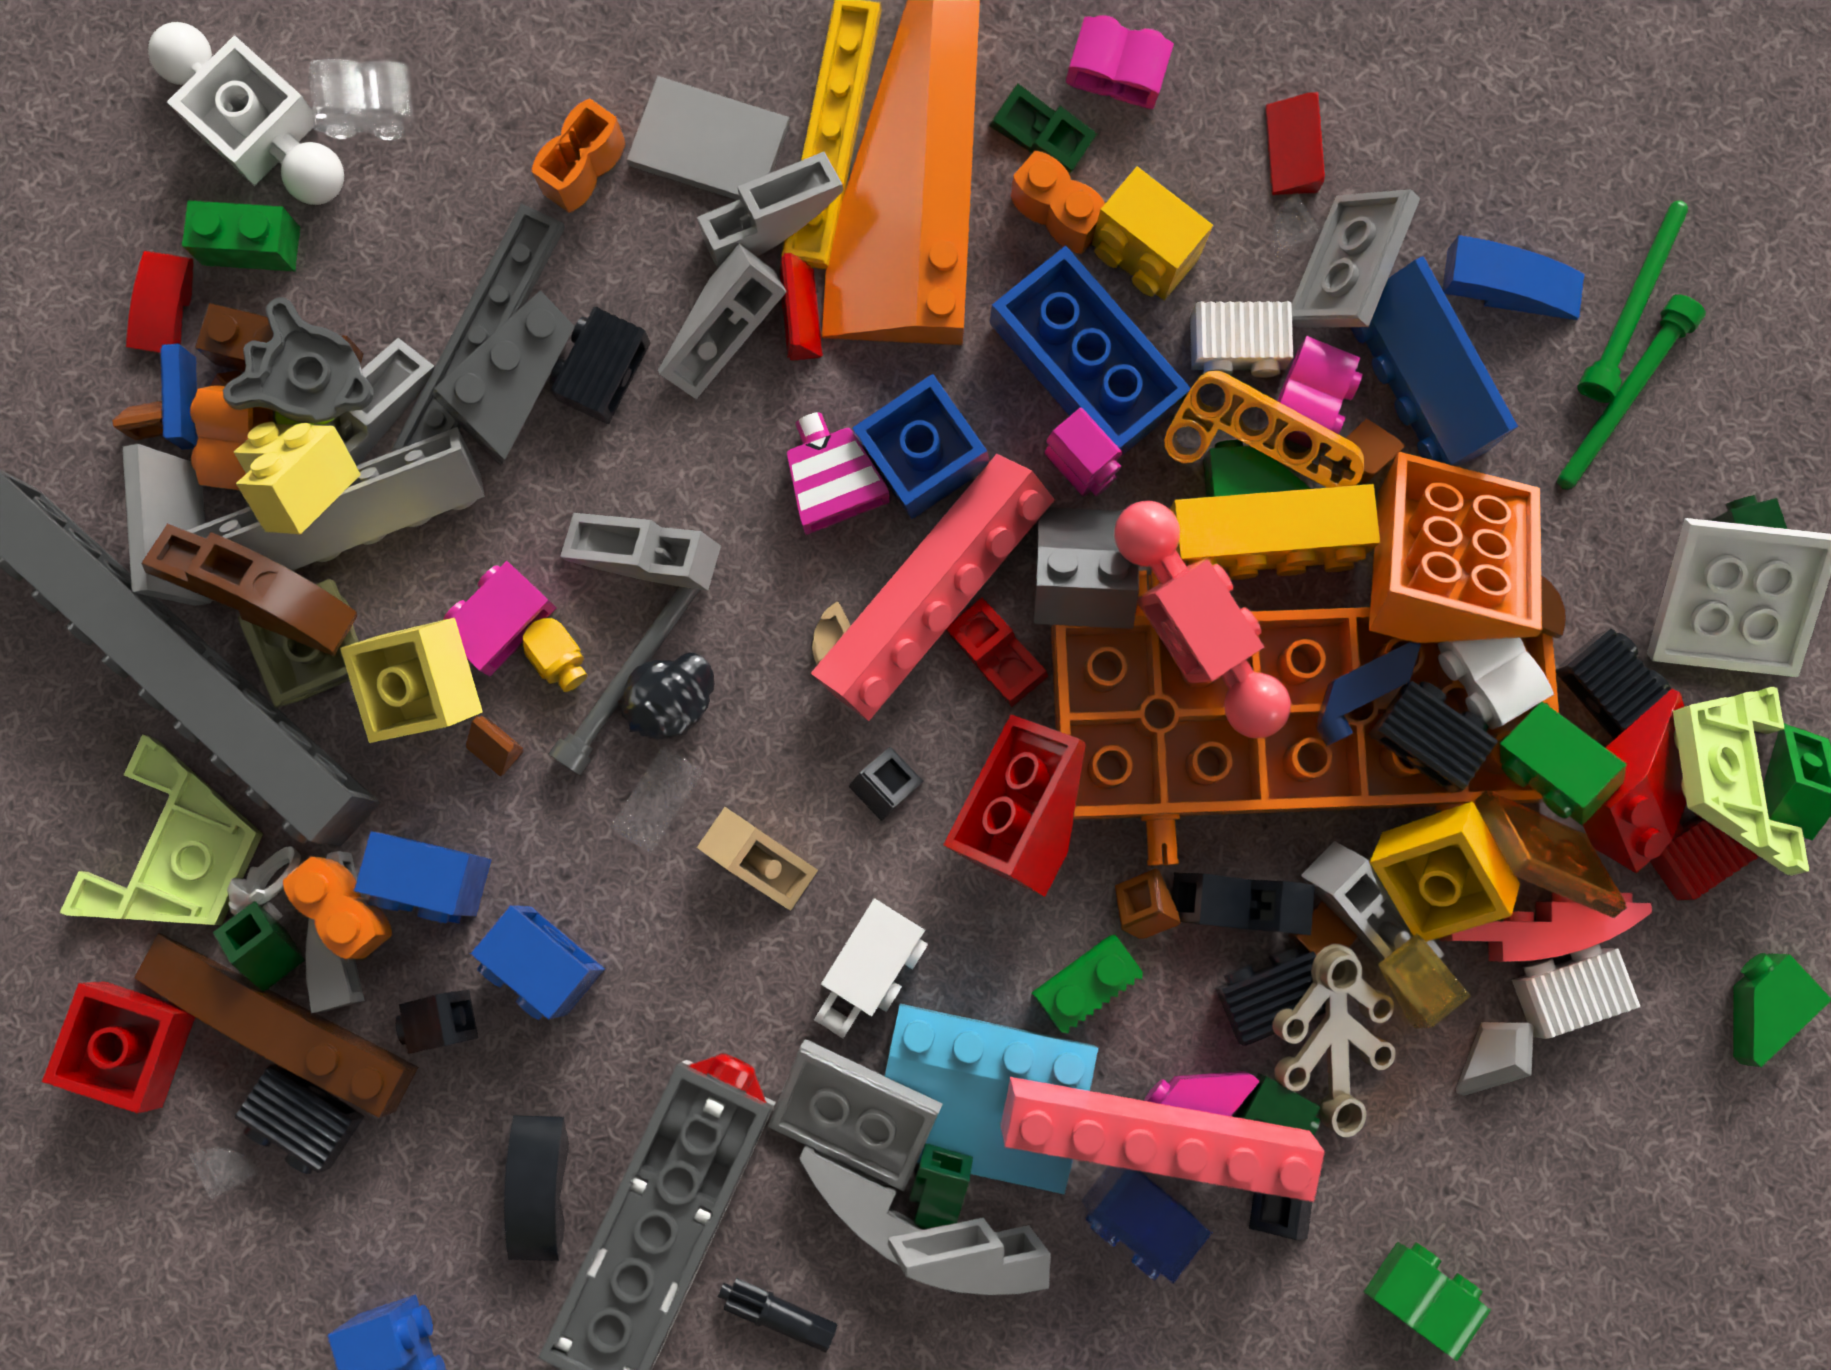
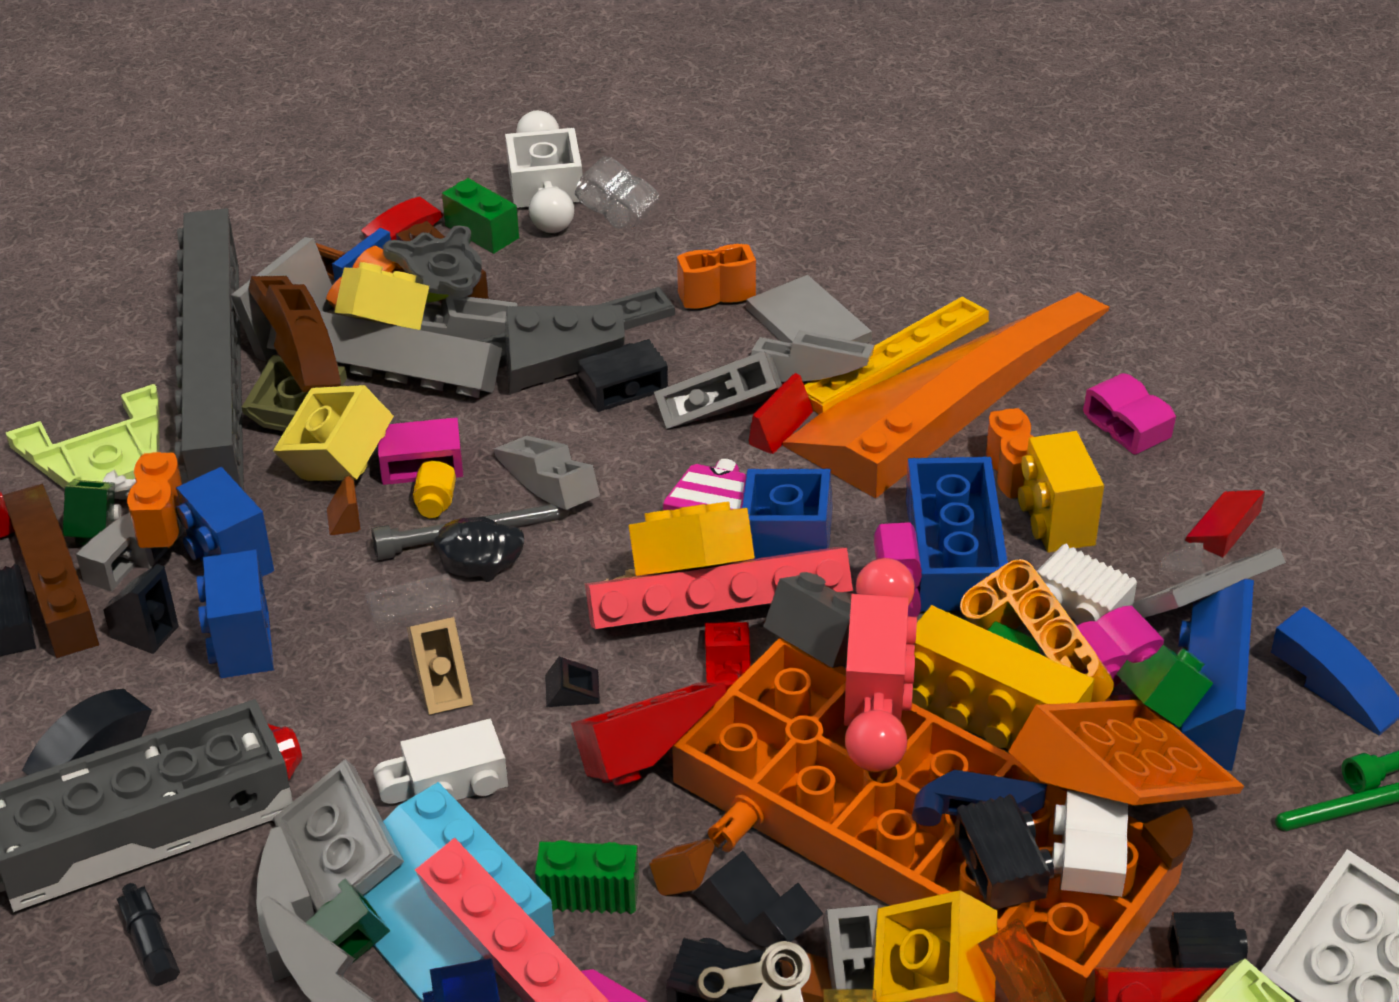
camera: 40 degrees right, 40 degrees down
dark green slope [988,83,1097,173] -> none
green brick [1500,701,1627,826] -> none
none -> yellow brick [629,501,755,576]
none -> green arch [1117,645,1213,728]

